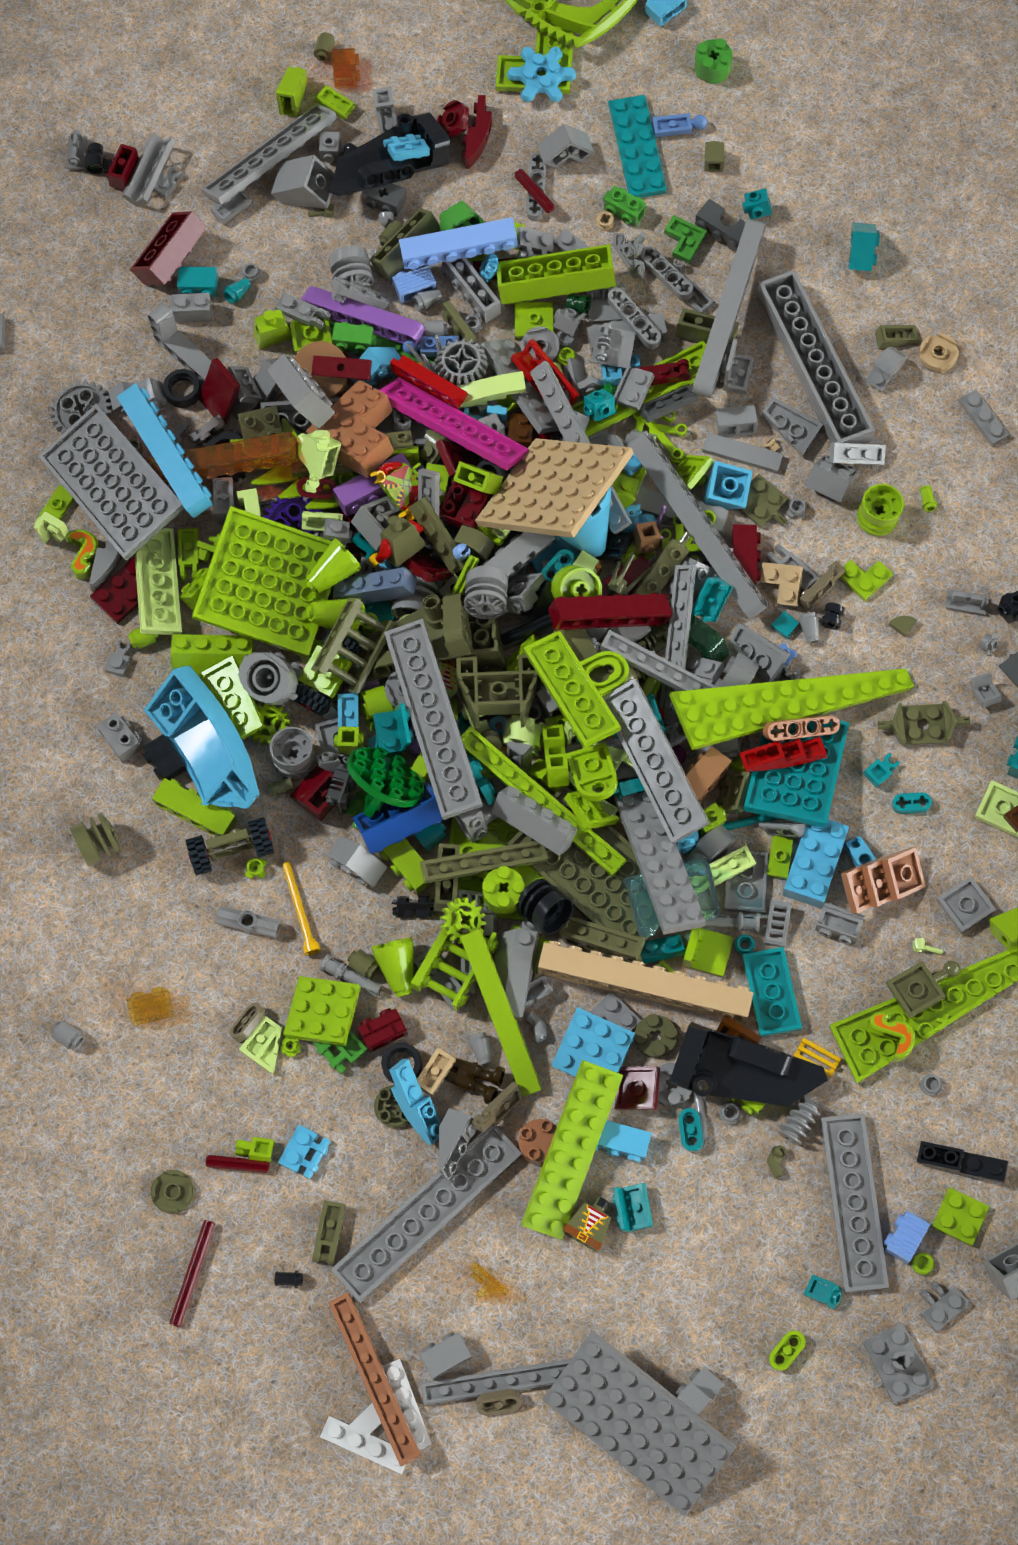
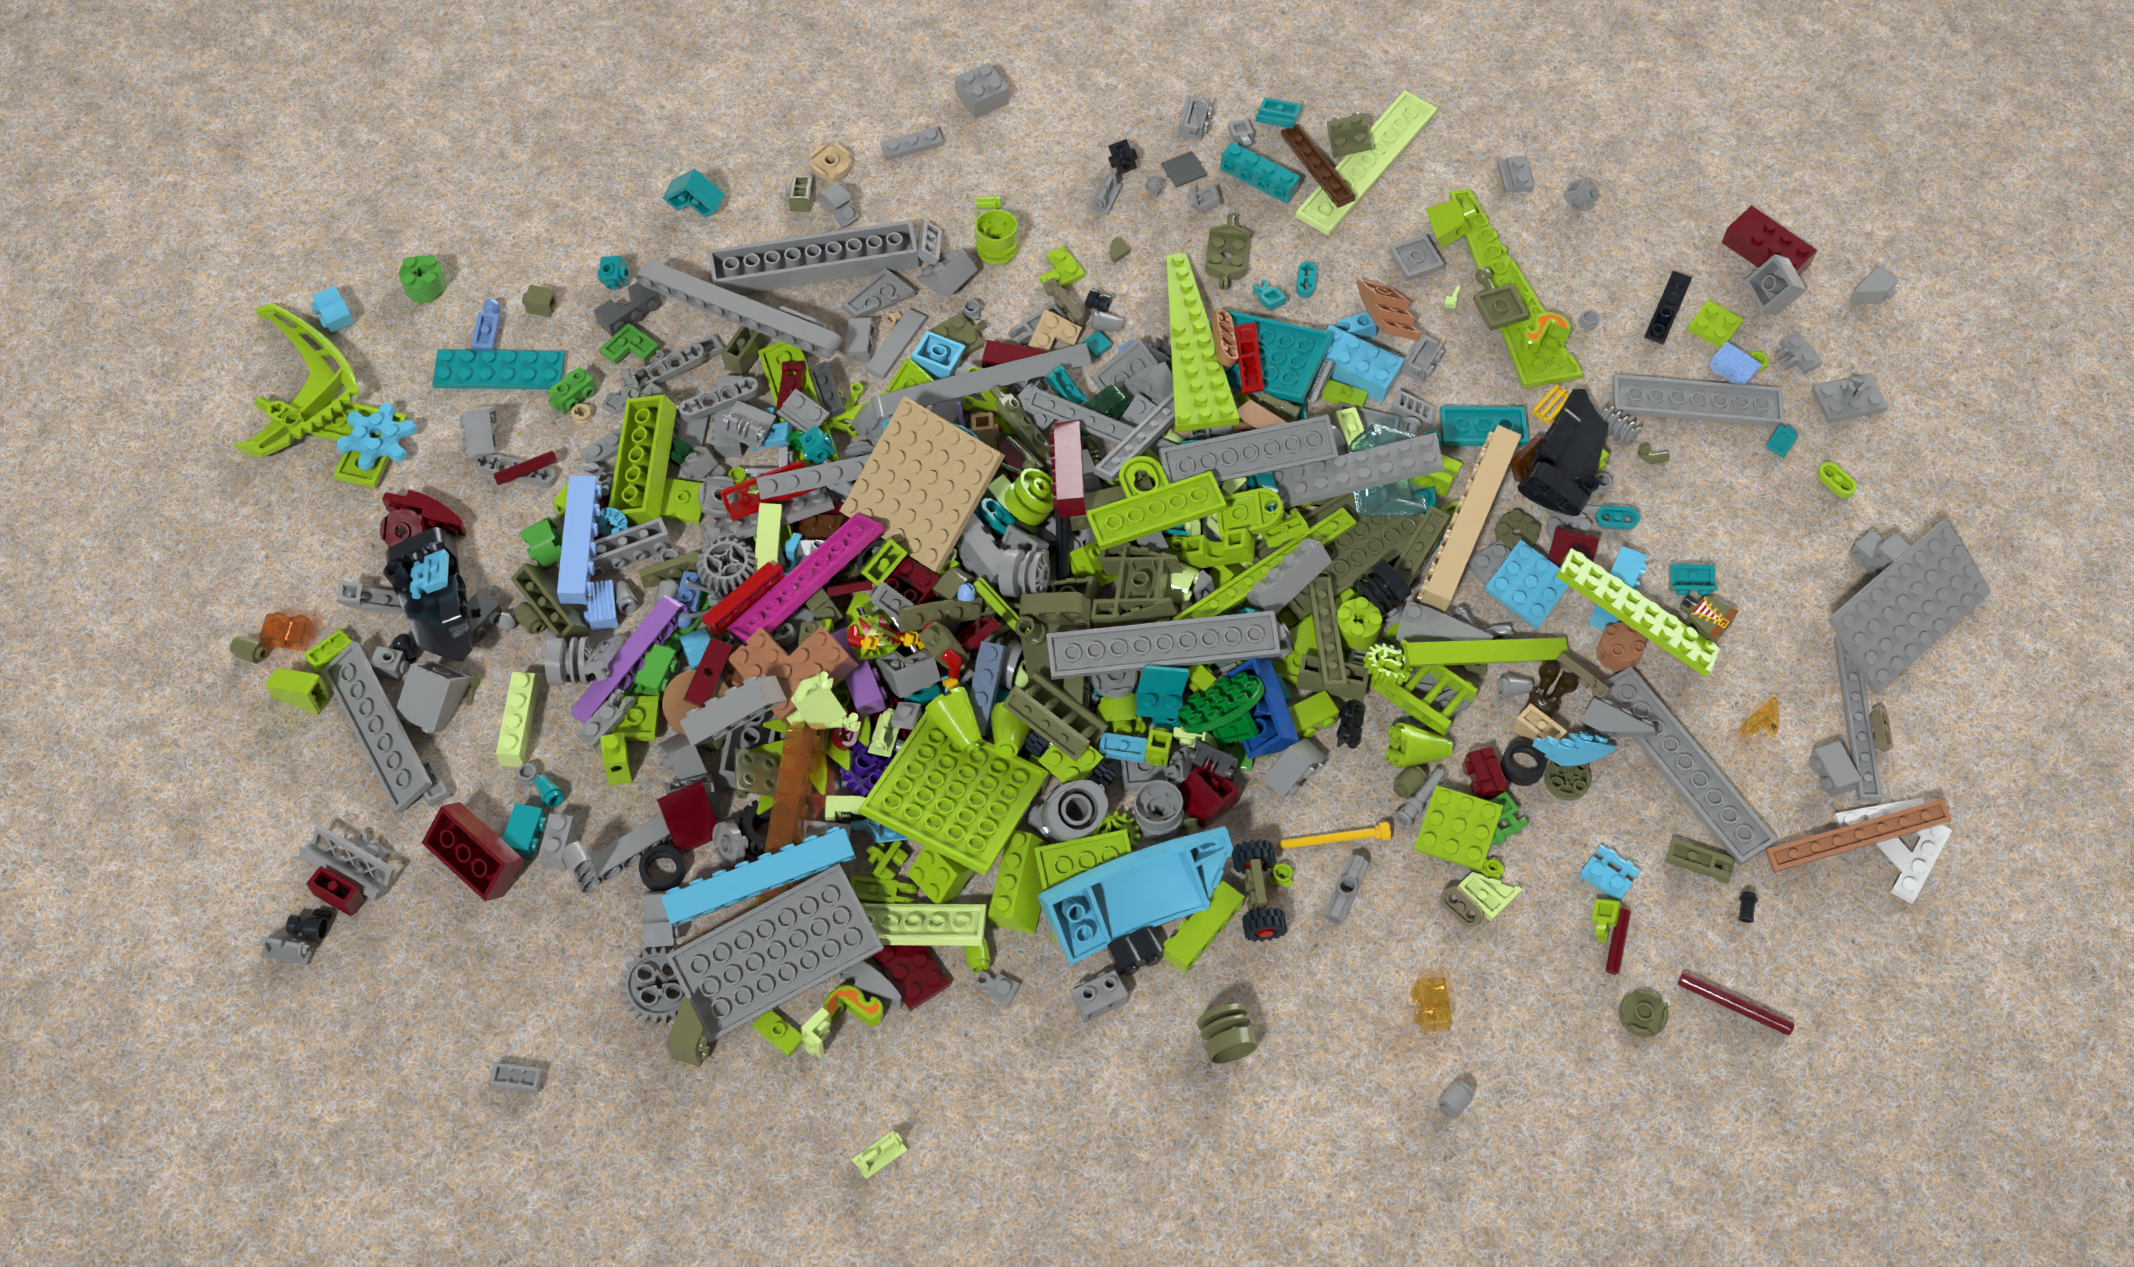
camera: 85 degrees left, 10 degrees down
none -> yellowish green brick [496,672,539,767]
none -> olive slope [666,998,710,1067]

